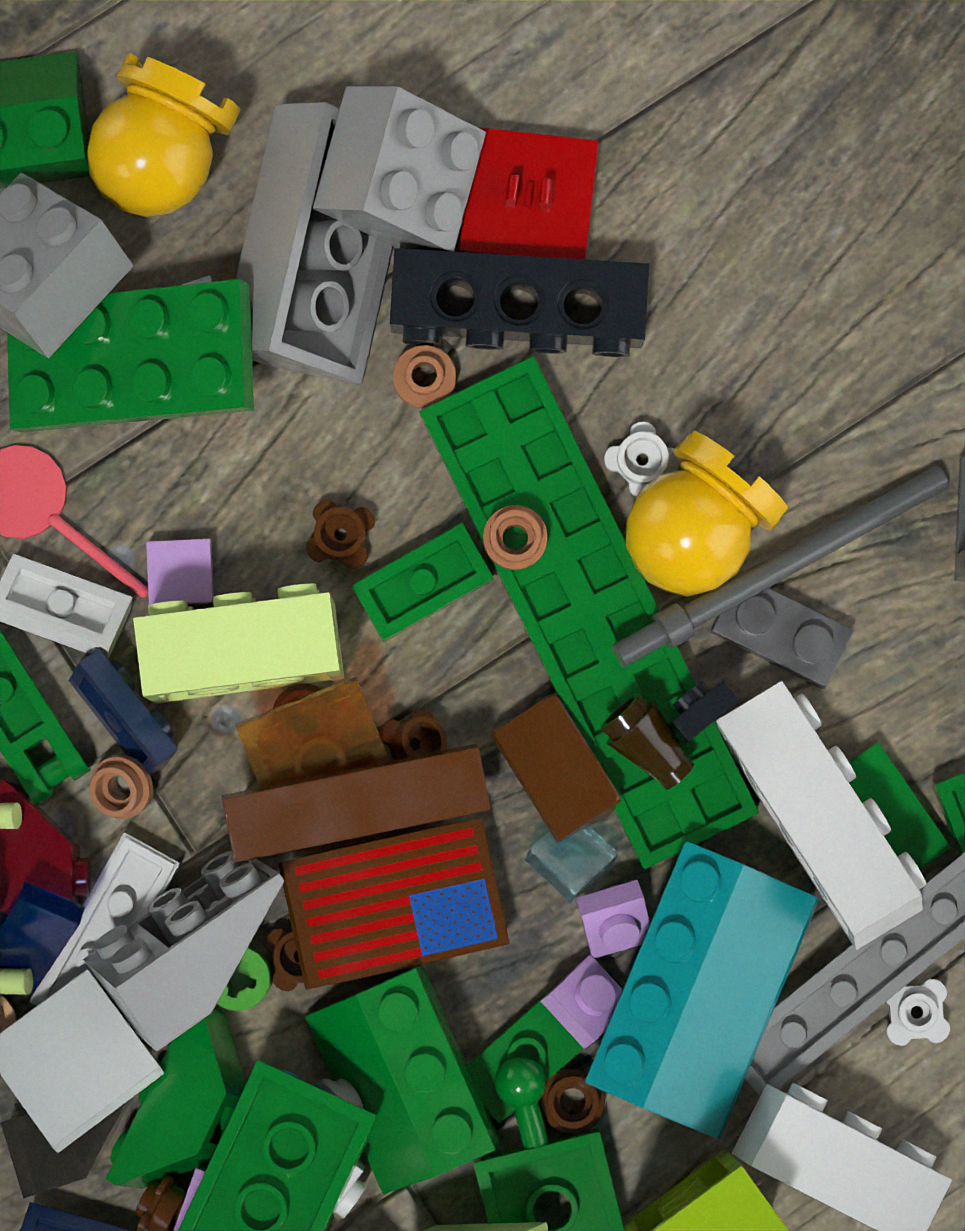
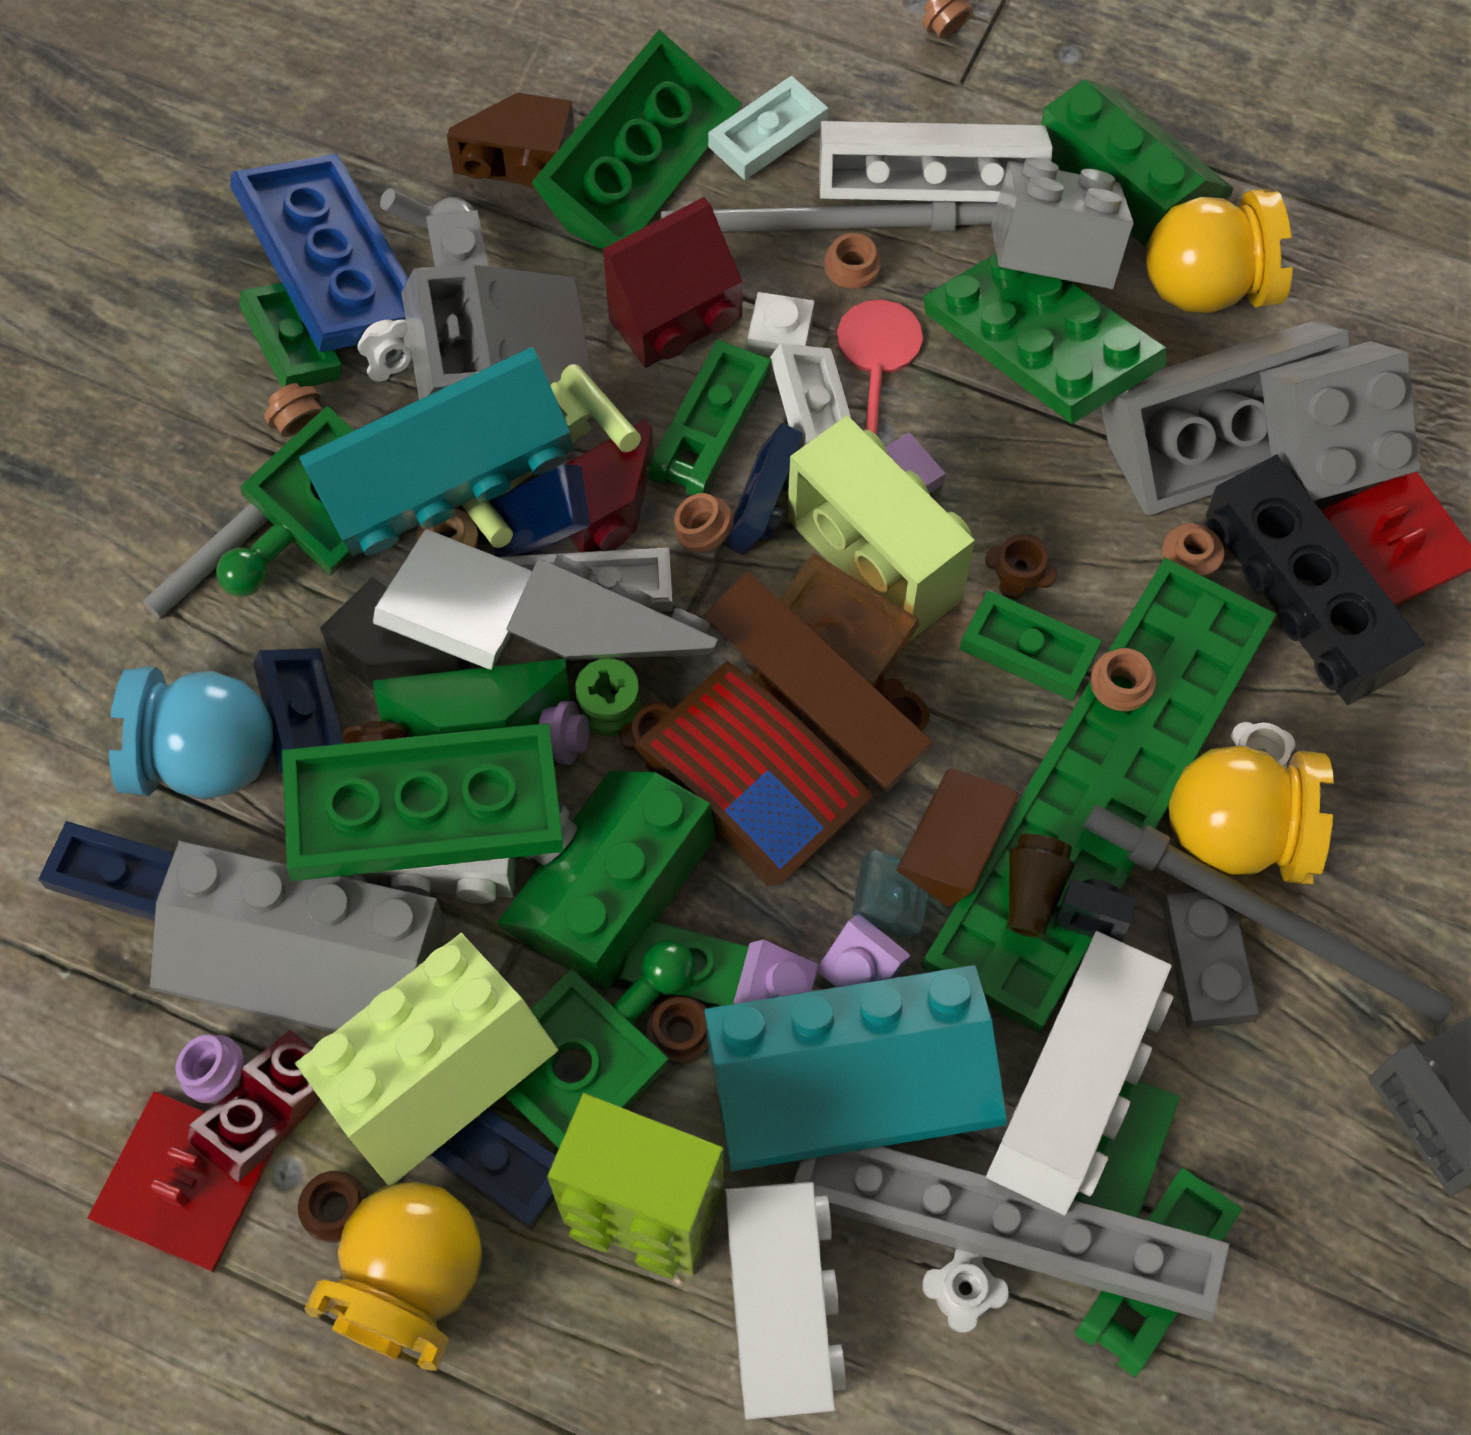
camera: 60 degrees right, 20 degrees down
none -> lavender plate [539,701,590,765]

